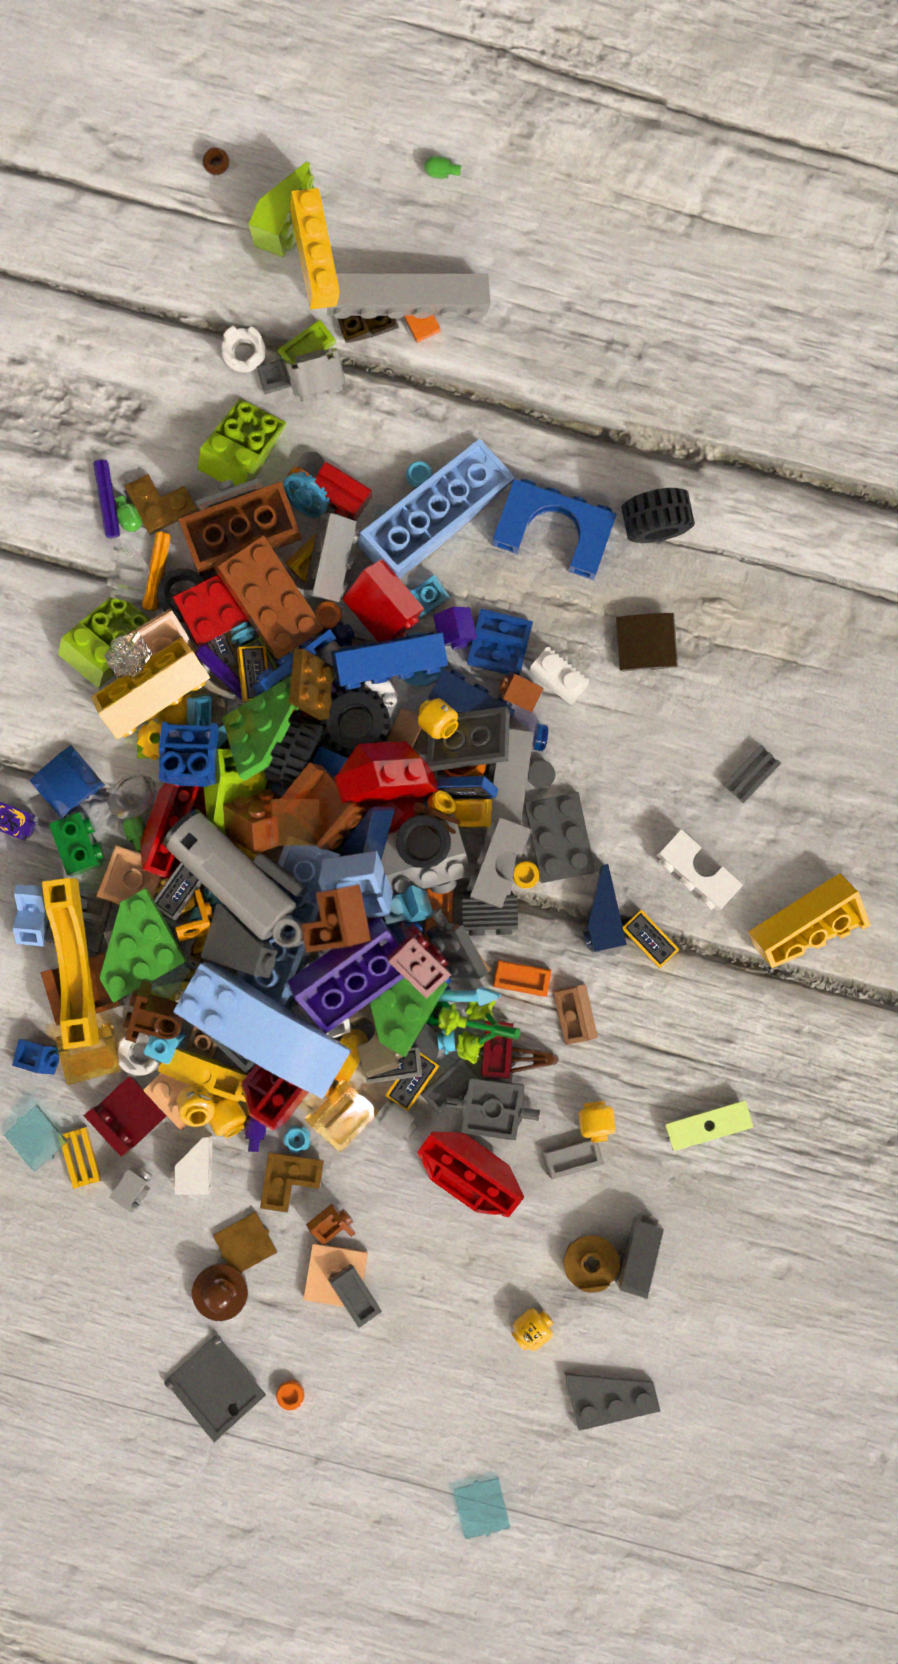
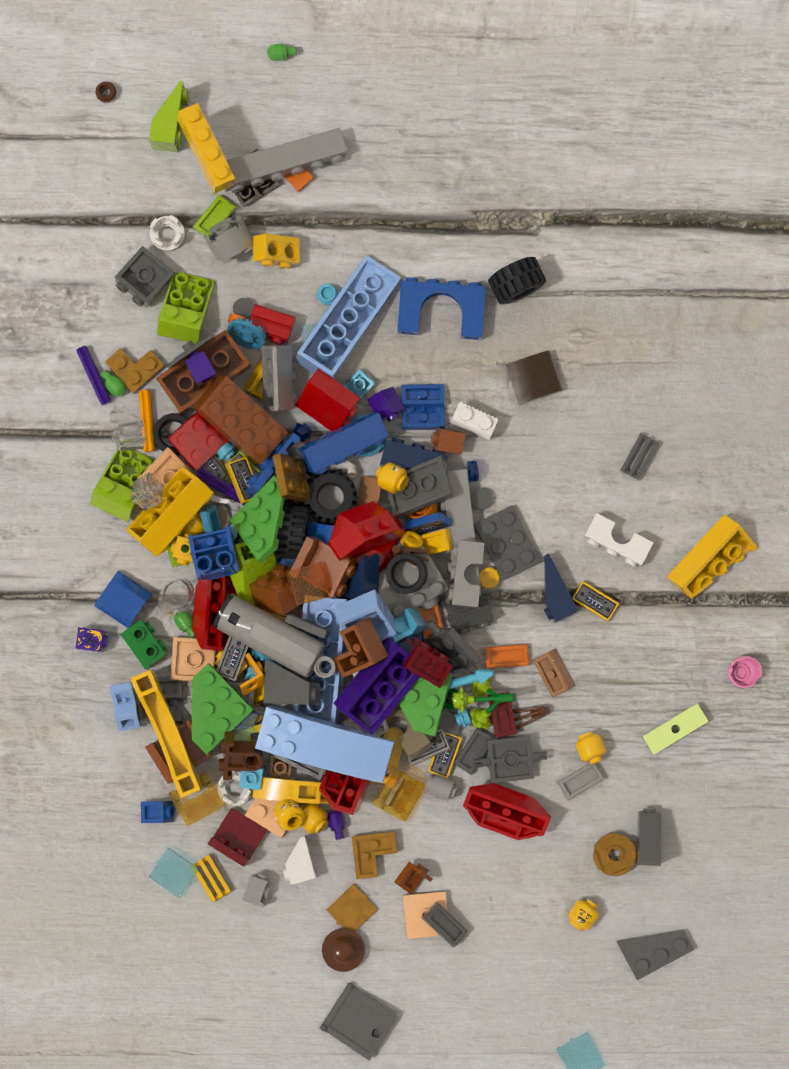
camera: 15 degrees left, 0 degrees up
dark grey tile [256,359,290,394] -> none
orange tile [276,1380,305,1410] -> none
medium azure plate [283,1125,311,1153] -> none
orange tile [314,601,342,630] -> none
none -> dark grey plate [115,246,175,308]
none -> dark purple brick [185,351,217,386]
none -> yellow brick [253,233,300,269]
none -> bright pink hair [728,656,762,689]

